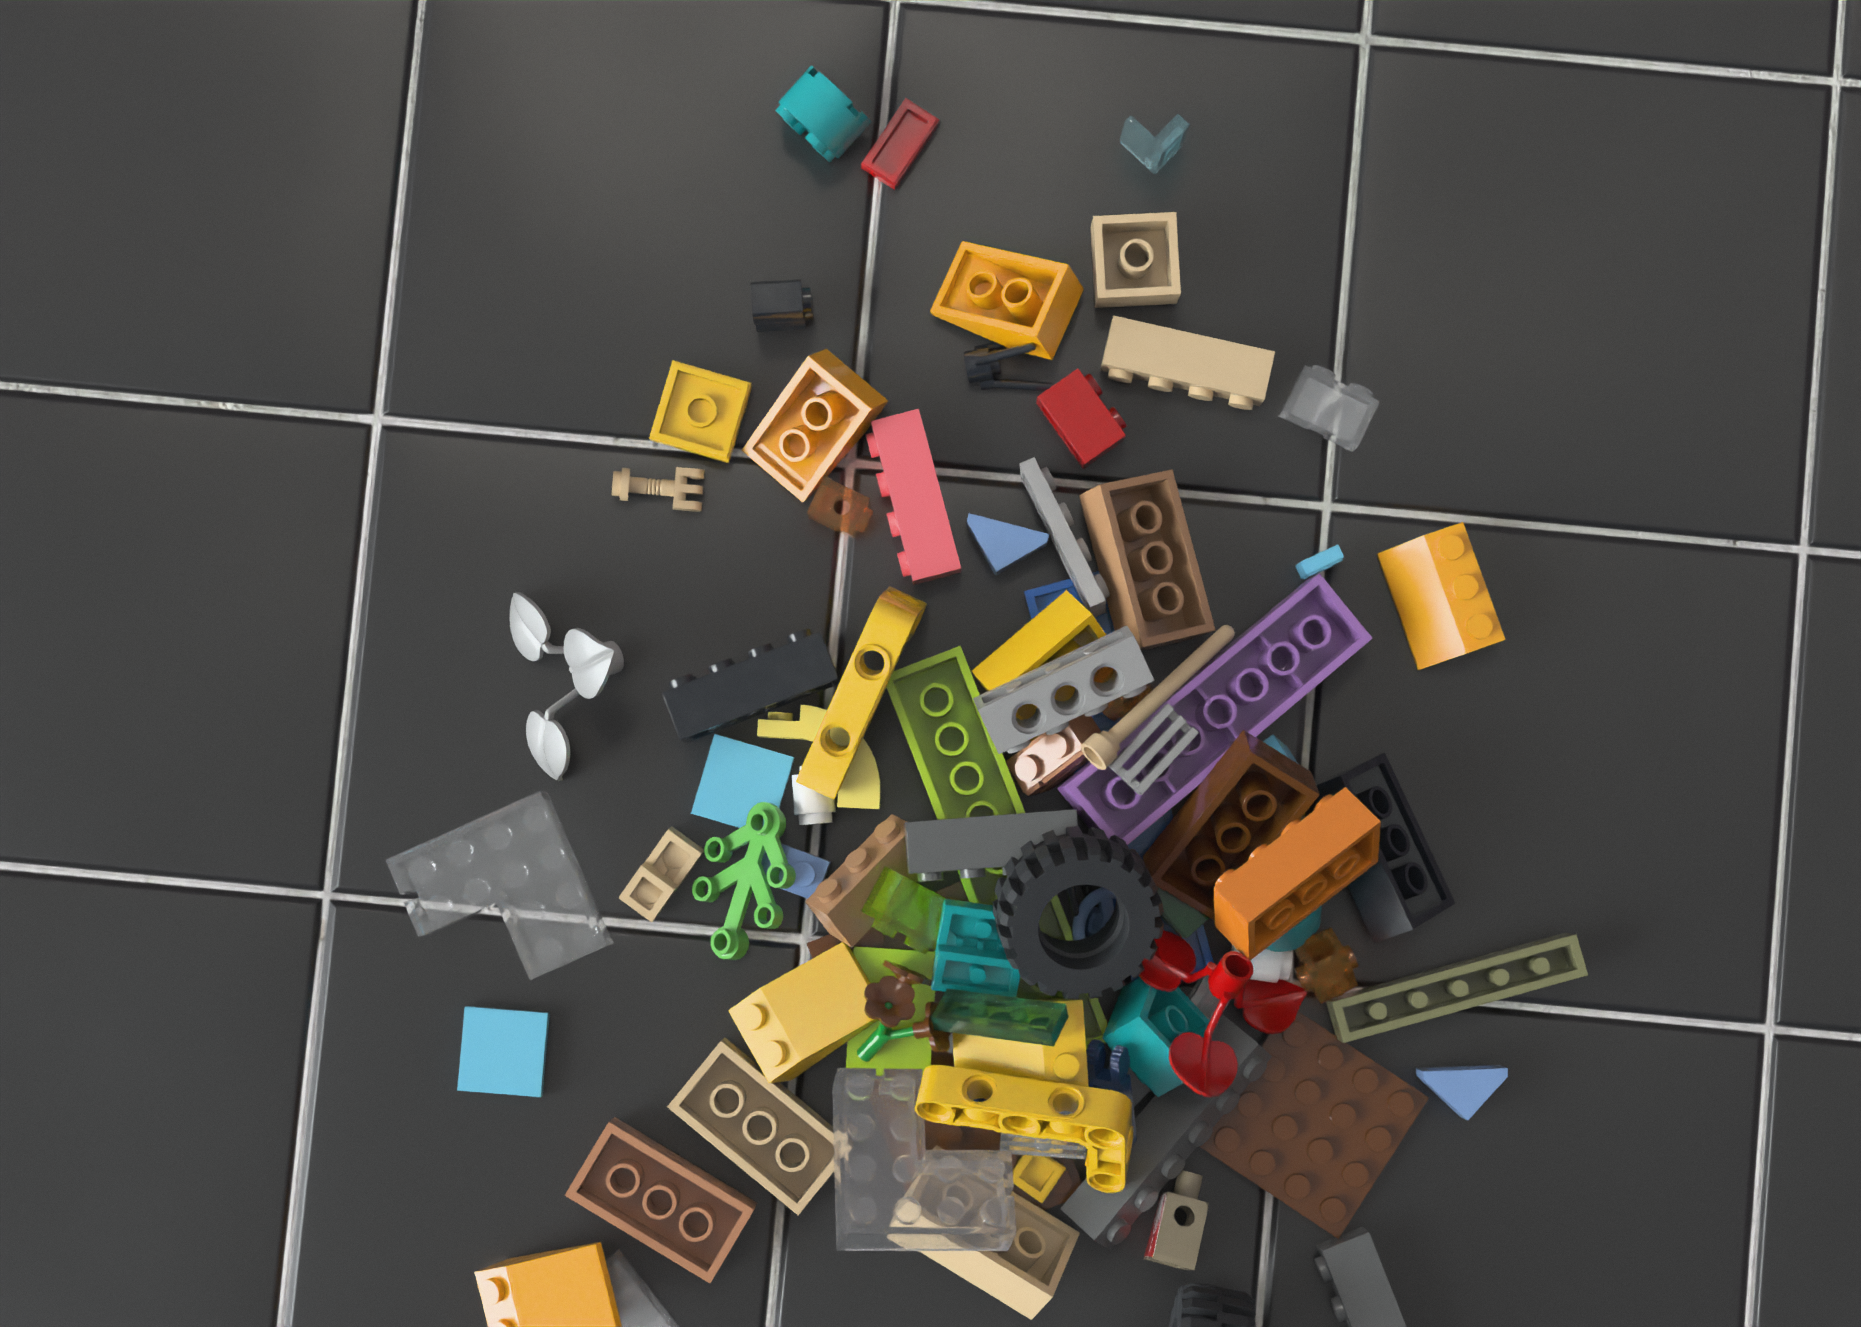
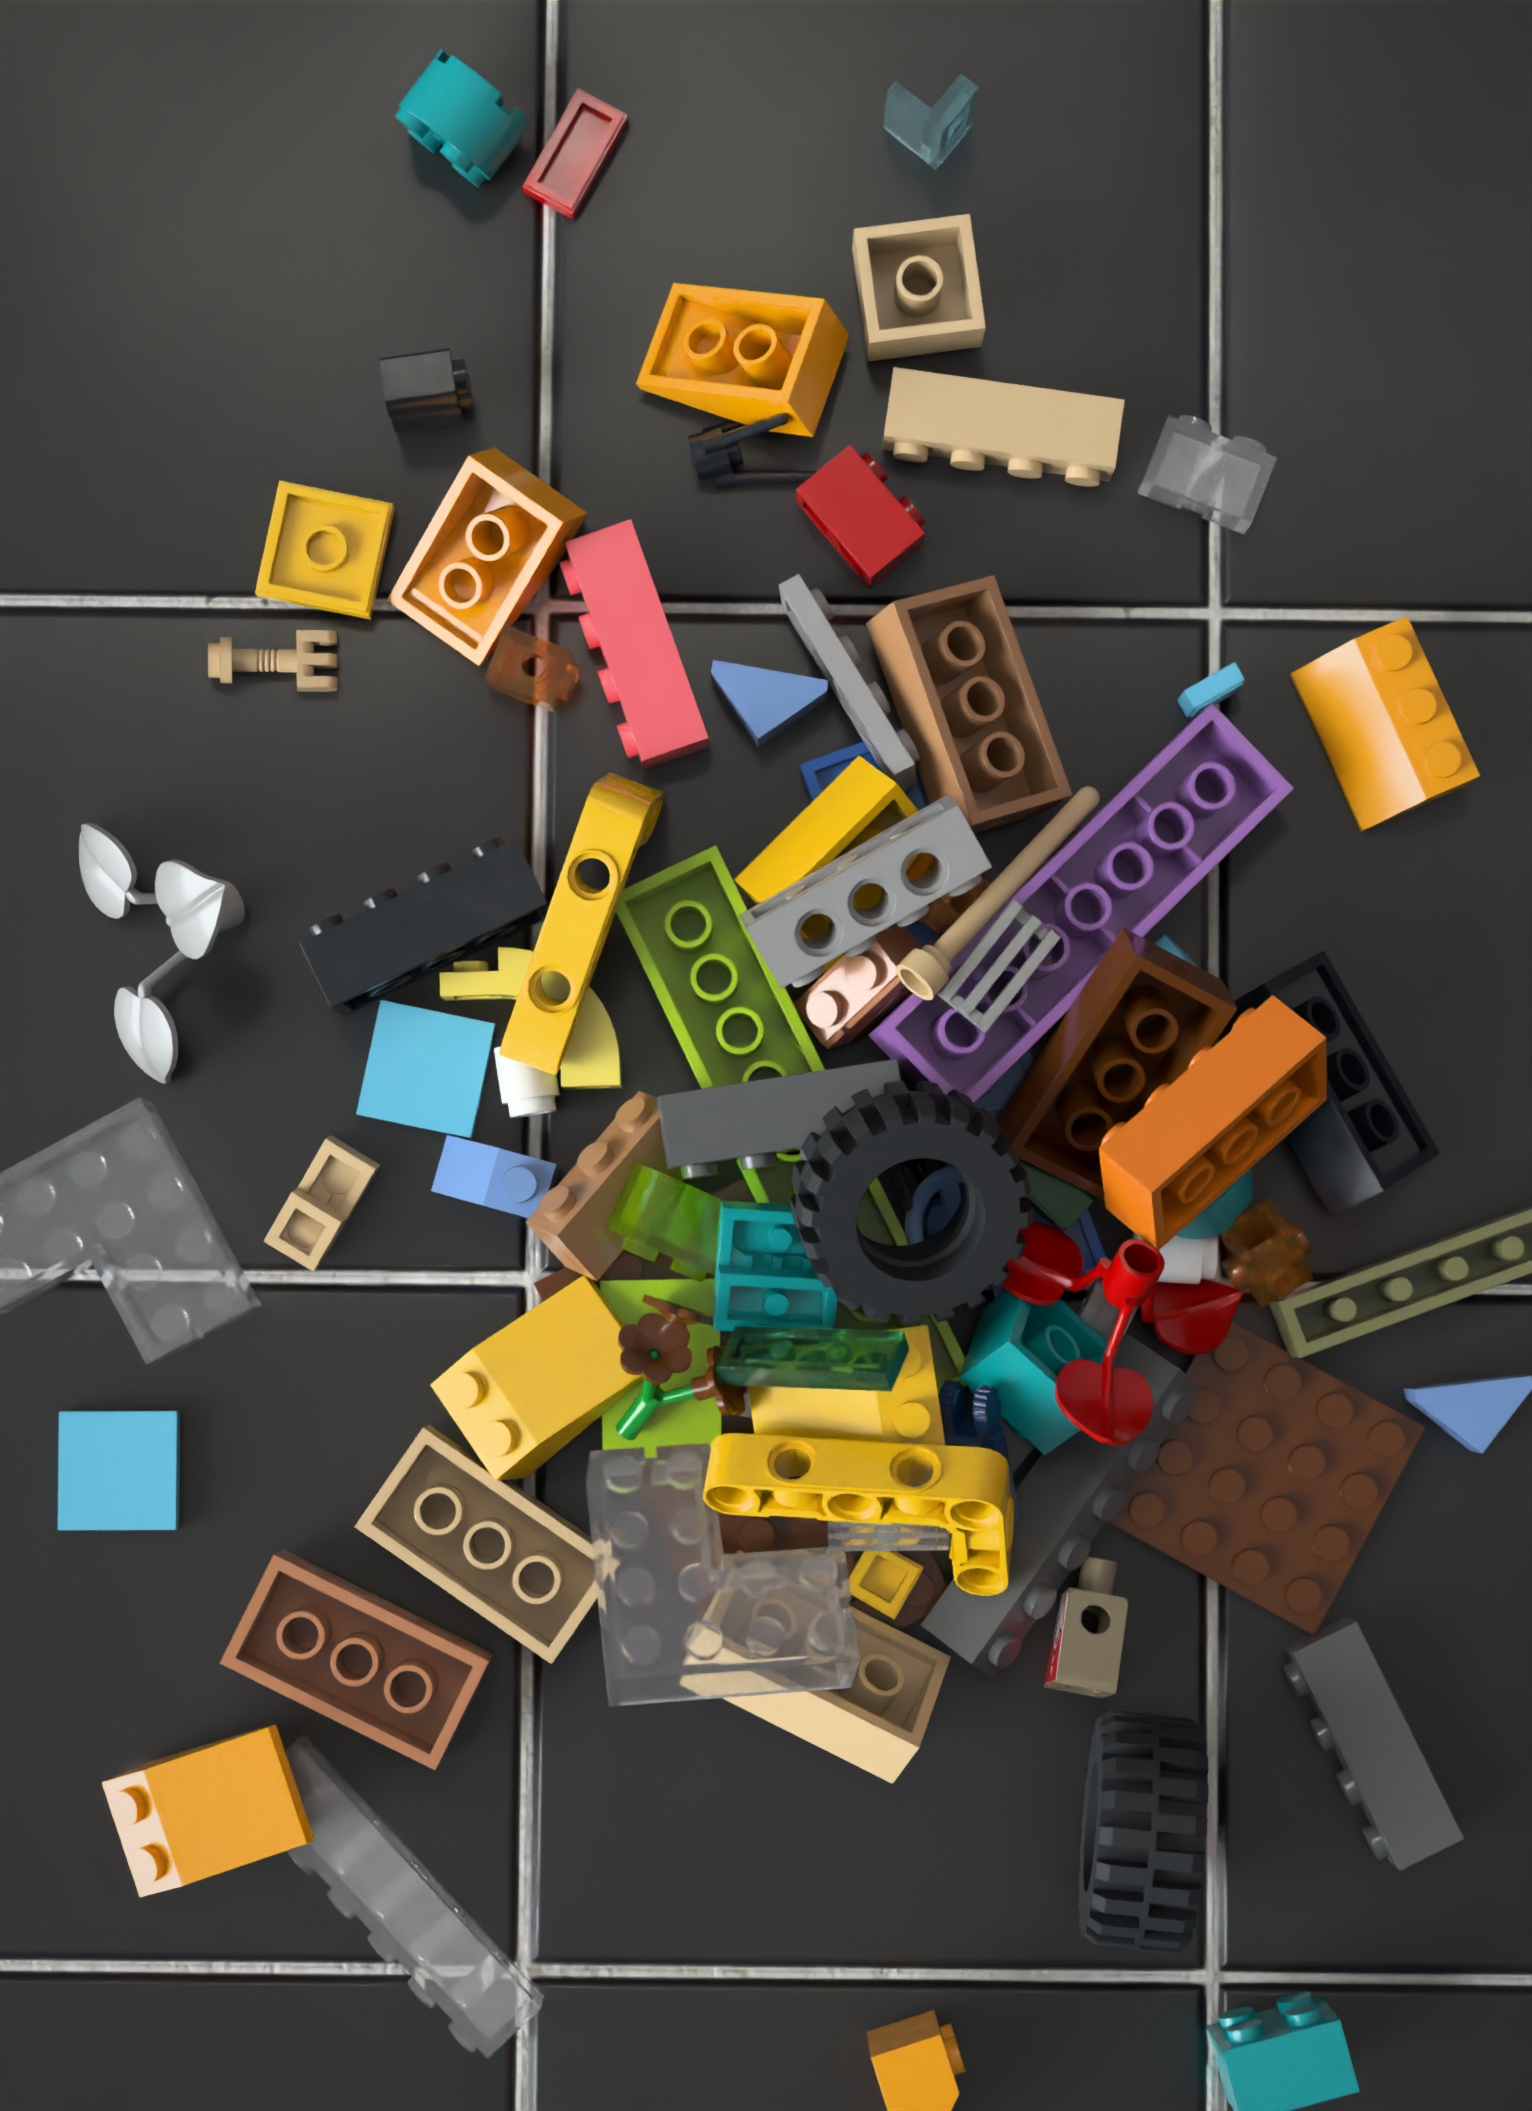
camera: 10 degrees left, 0 degrees up
bright green plant [692,802,796,960] -> none

